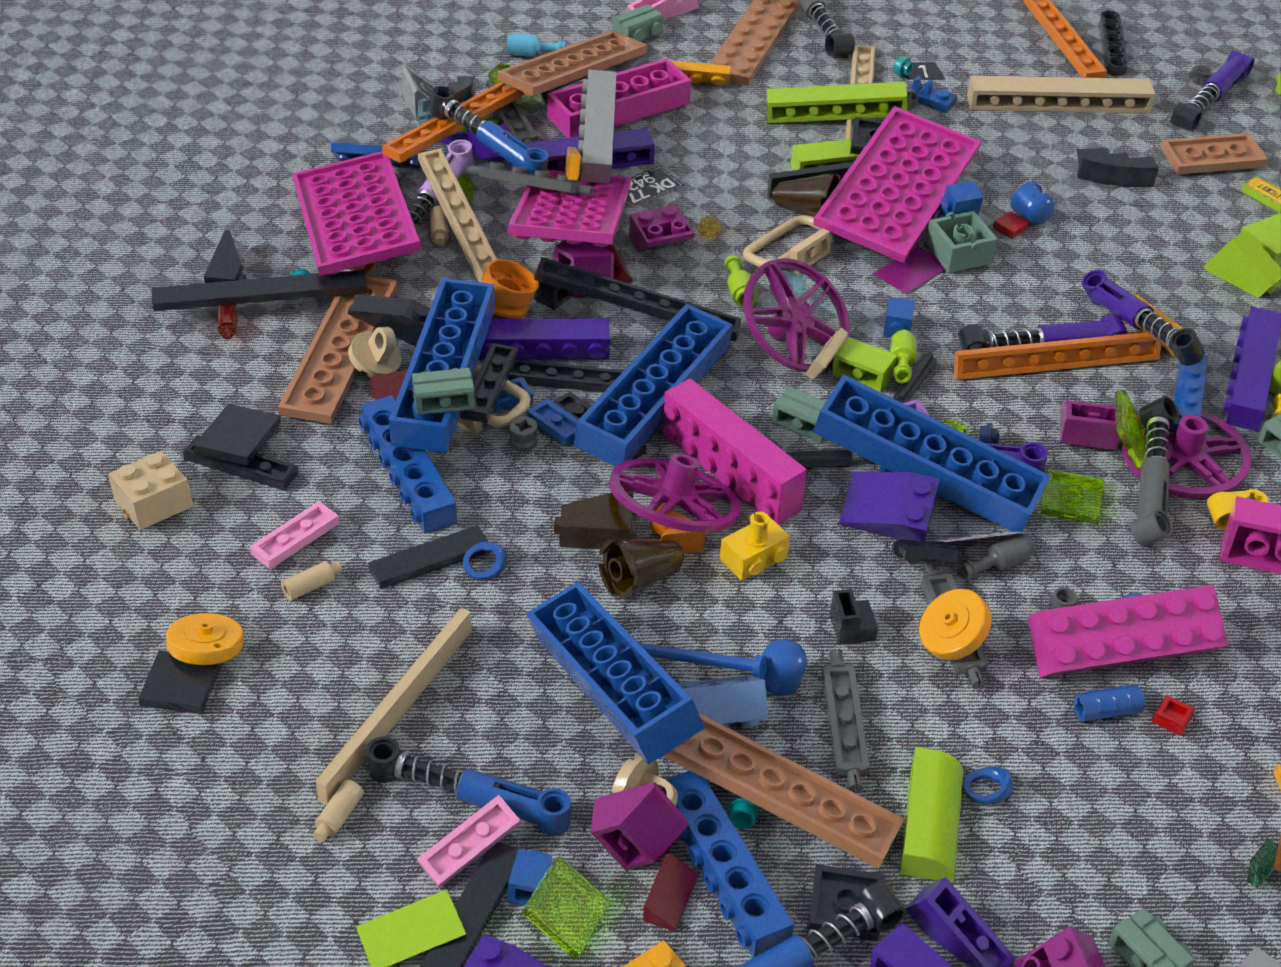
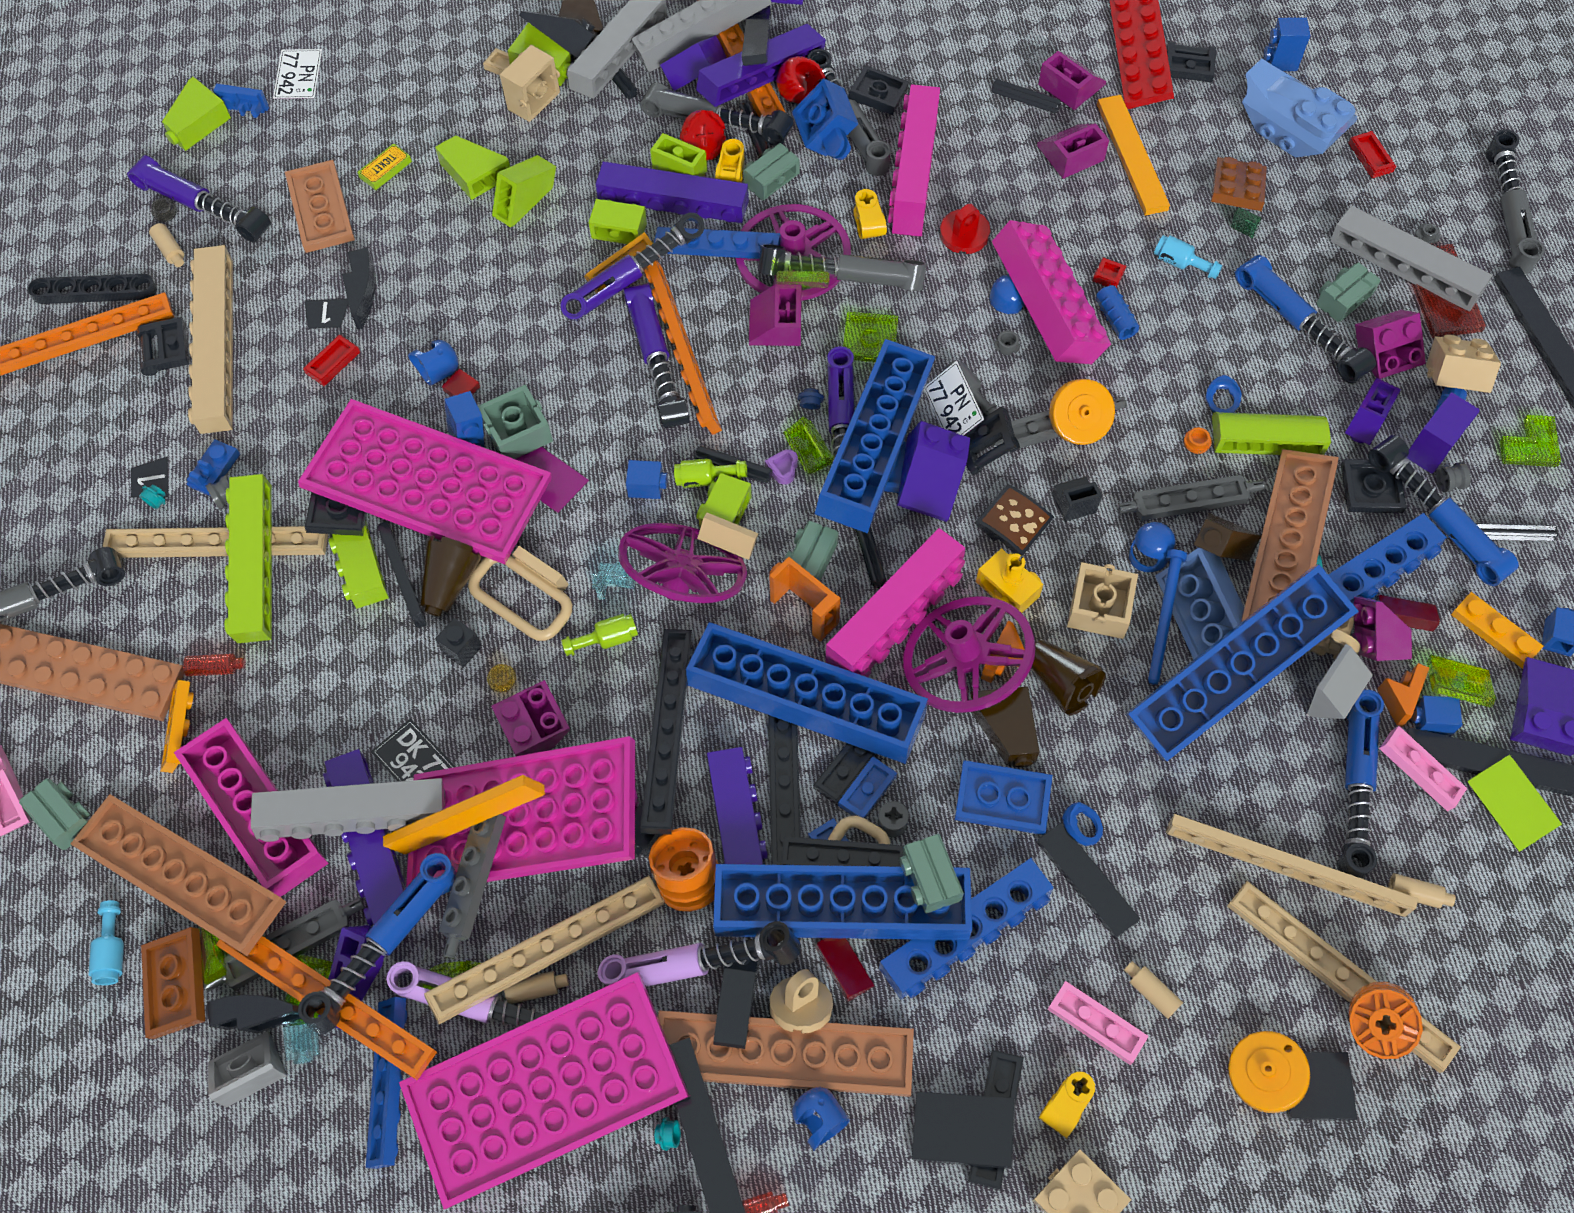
camera: 95 degrees left, 20 degrees up
none -> black plate [137,317,189,376]
none -> dark orange plate [141,927,205,1039]
none -> tan cylinder [149,223,184,267]
none -> clear red cylinder [183,653,246,677]
none -> red tile [303,334,360,387]
none -> black brick [435,618,482,668]
none -> lime brick [588,199,647,244]
none -> piece [598,921,801,987]
none -> orange panel [769,557,840,642]
none -> blue helmet [792,1087,850,1151]
none -> red tile [940,204,990,254]
none -> blue plate [955,760,1053,835]
none -> slope [974,484,1054,556]
none -> yellow piece [1039,1072,1095,1138]
none -> tan brick [1067,562,1138,639]
none -> medium azure piece [1154,235,1223,279]
none -> orange plate [1184,427,1212,454]
none -> dark brown slope [1194,513,1262,561]
none -> tan tile [1227,881,1461,1073]
none -> piece [1235,255,1376,384]
none -> light grey slope [1307,644,1373,719]
none -> orange wheel [1348,982,1423,1059]
none -> orange slope [1378,663,1429,727]

